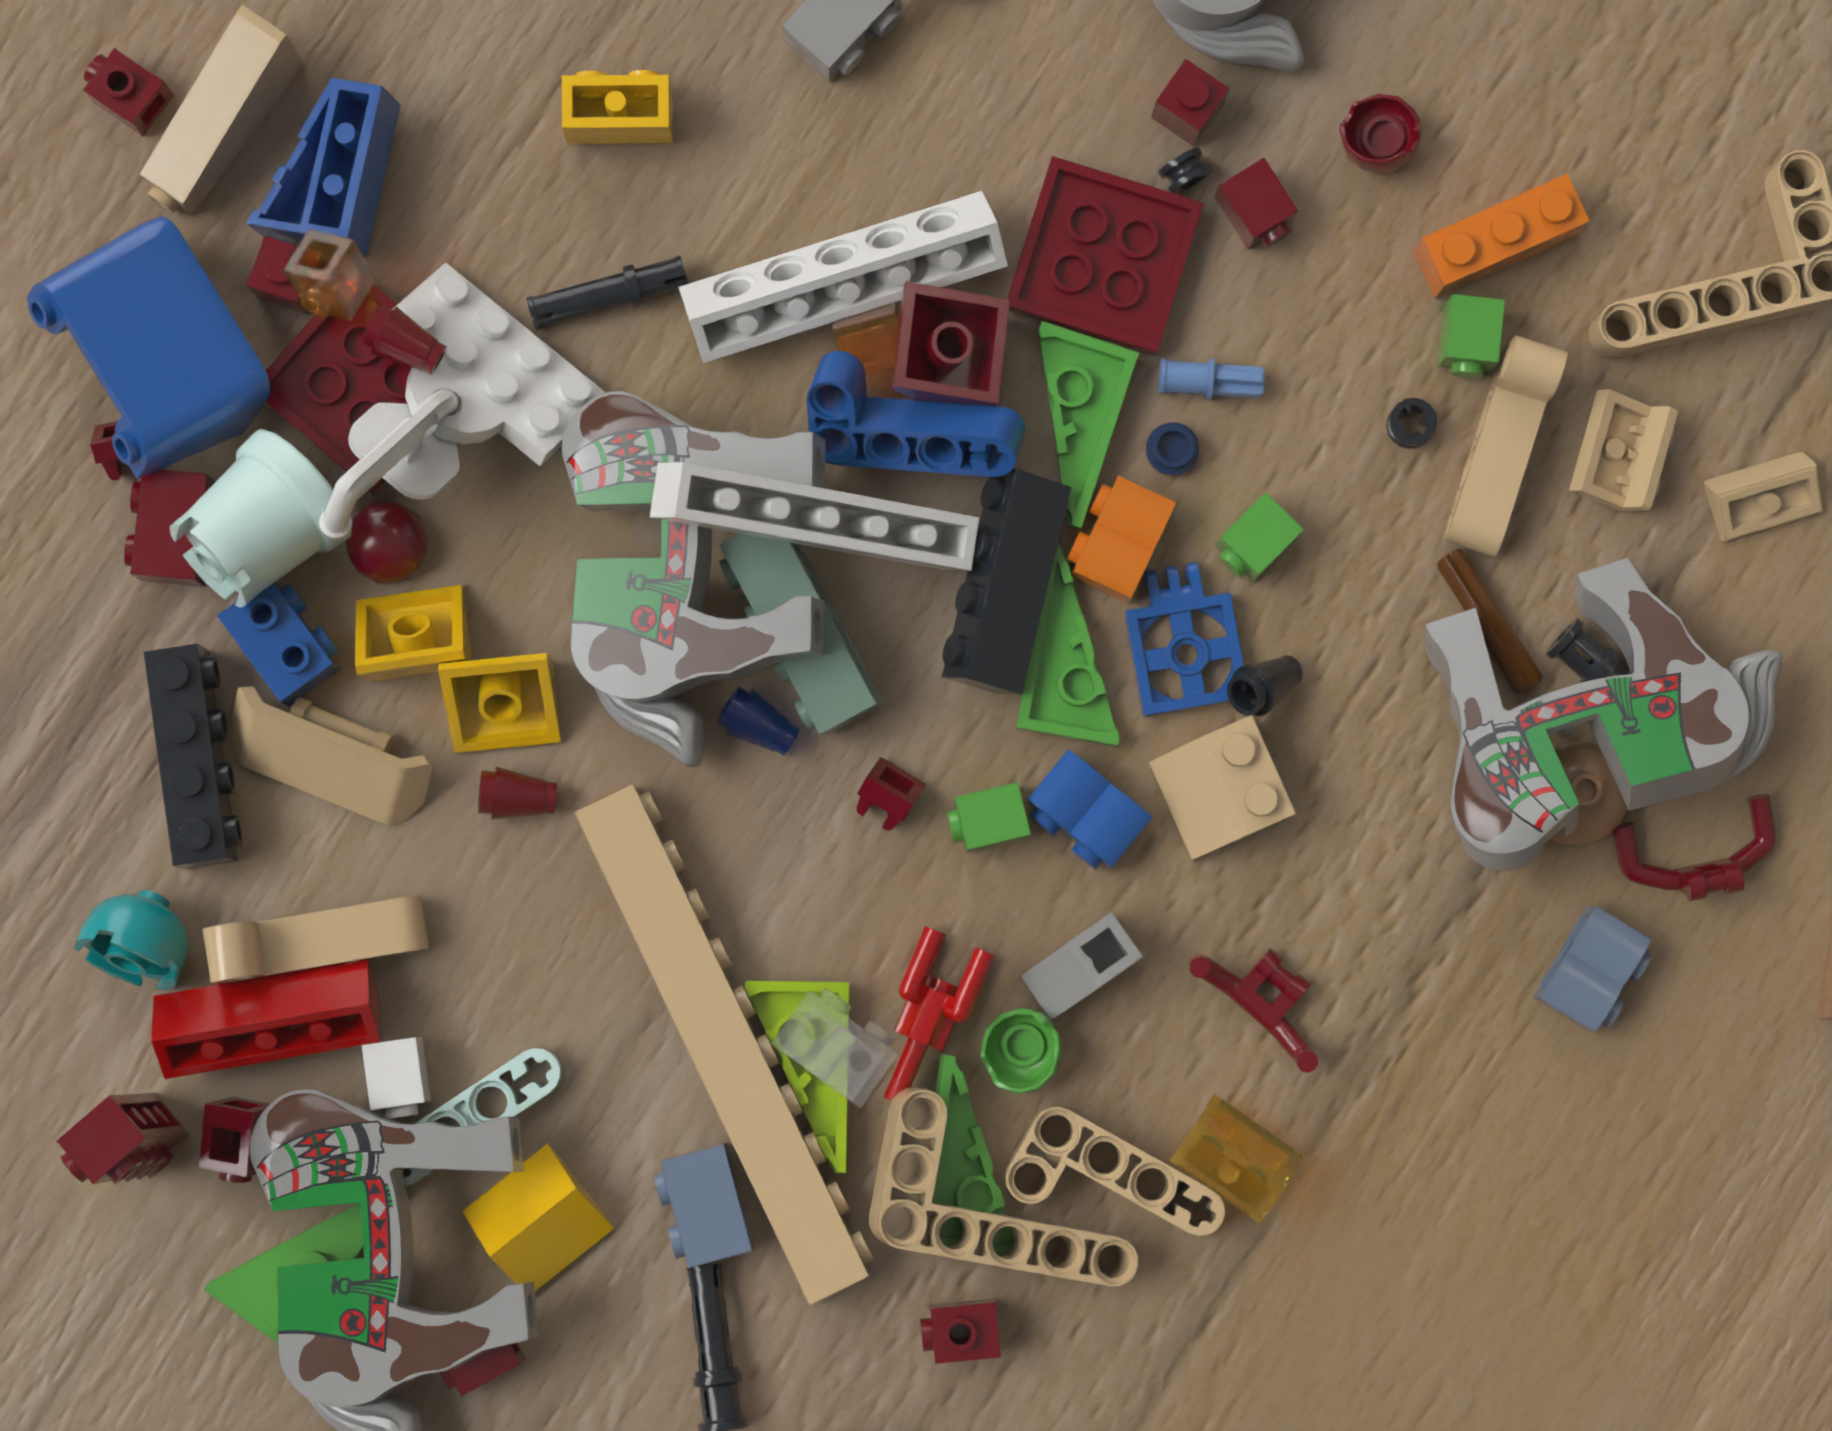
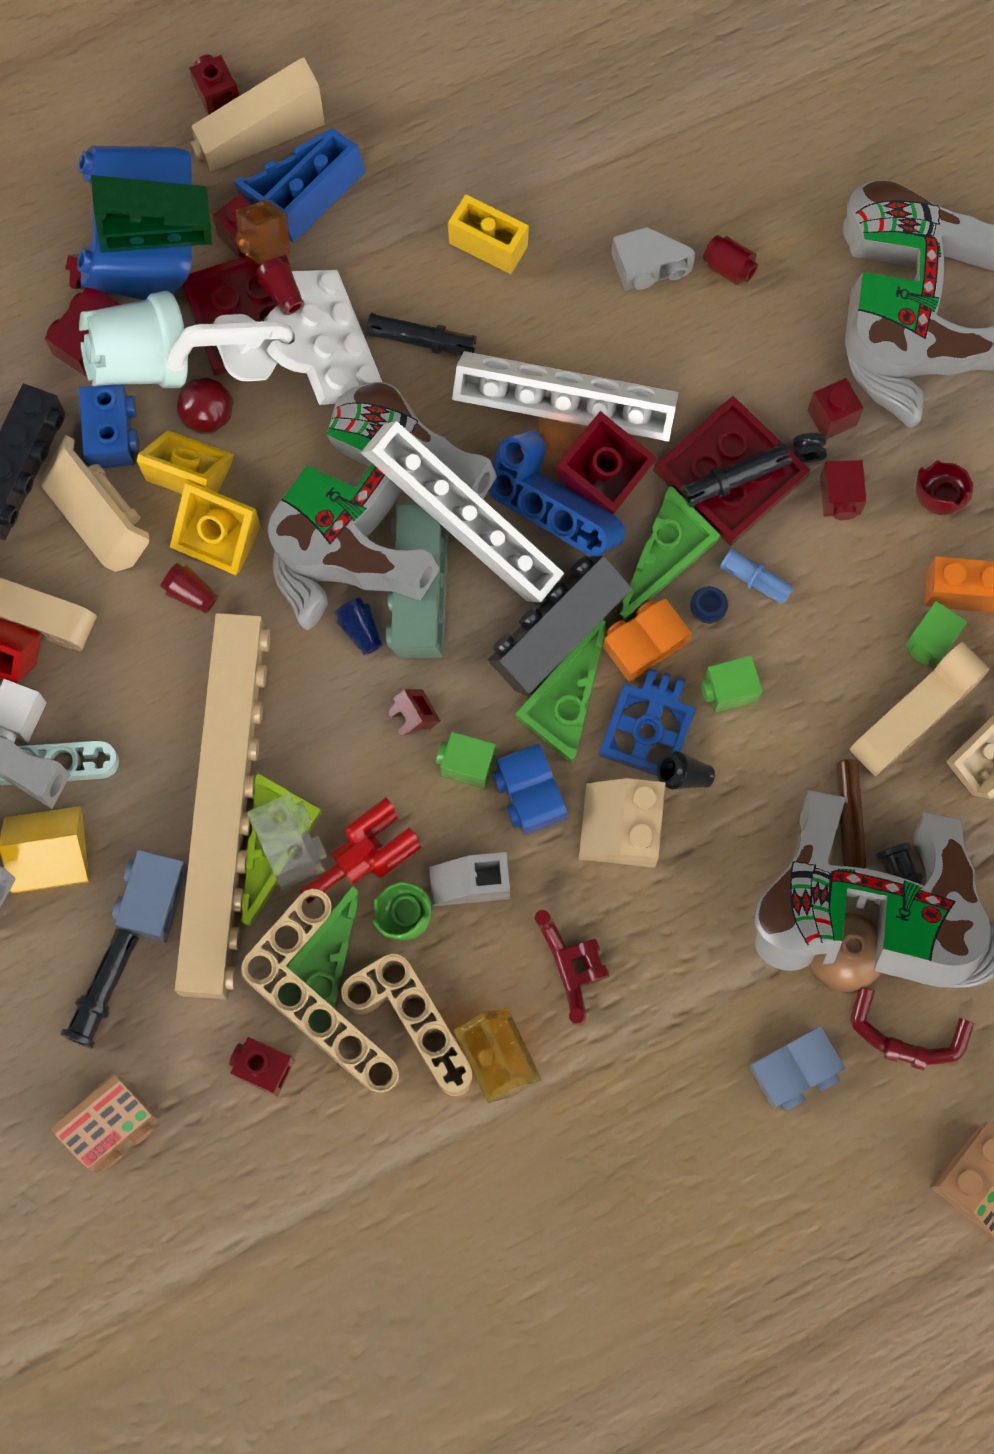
camera: 35 degrees right, 10 degrees down
black bush [1386,398,1437,449] -> none
none -> dark green wedge [91,175,212,253]
none -> black pin [681,443,792,508]

